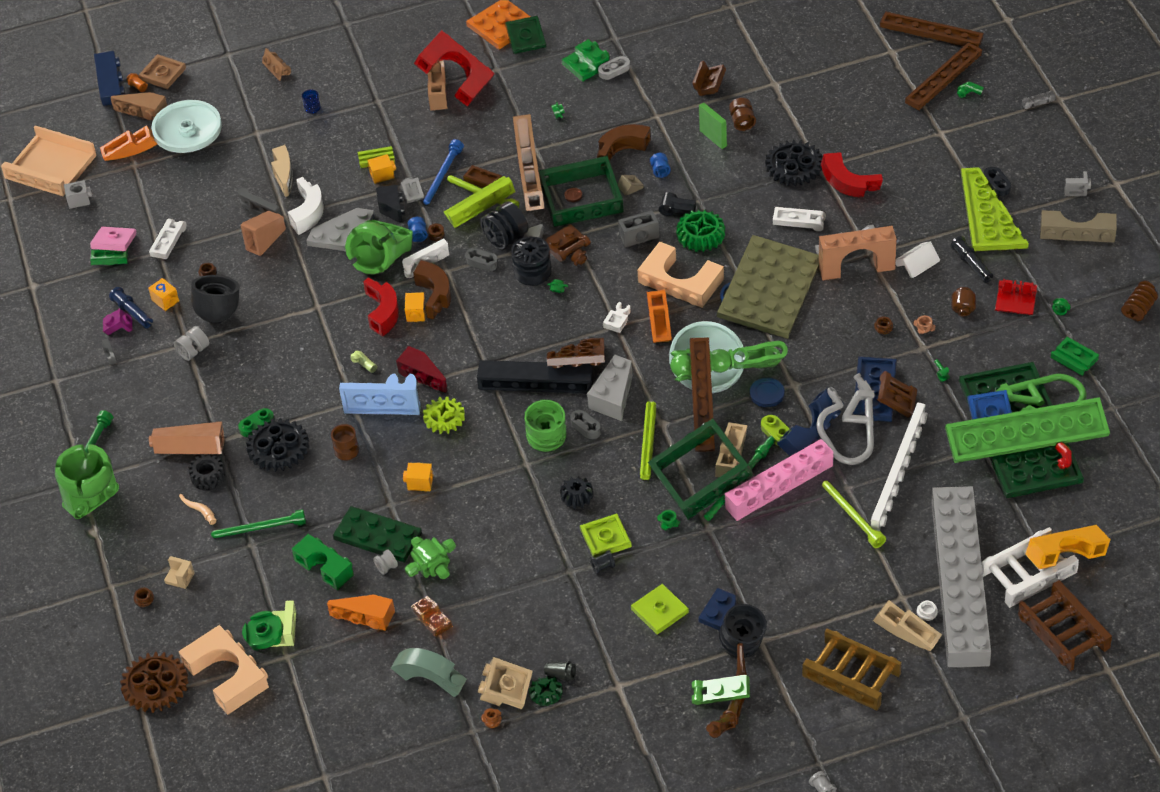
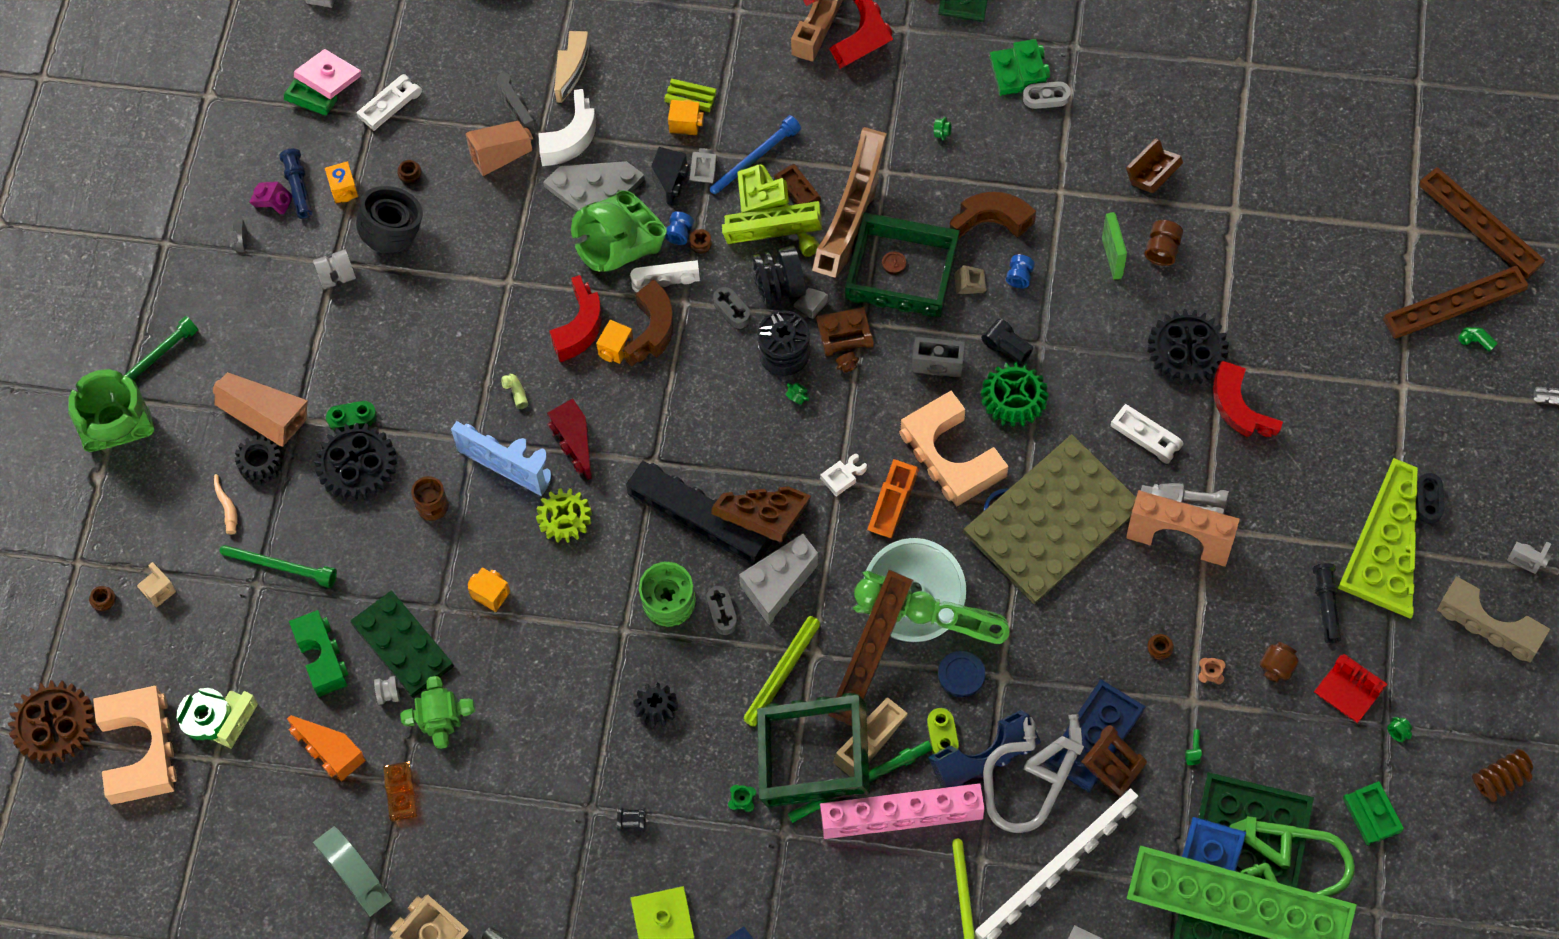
camera: 25 degrees right, 15 degrees up
lime plate [580,514,632,557] -> none
white panel [895,241,940,278] -> none
none -> lime plate [737,165,789,213]

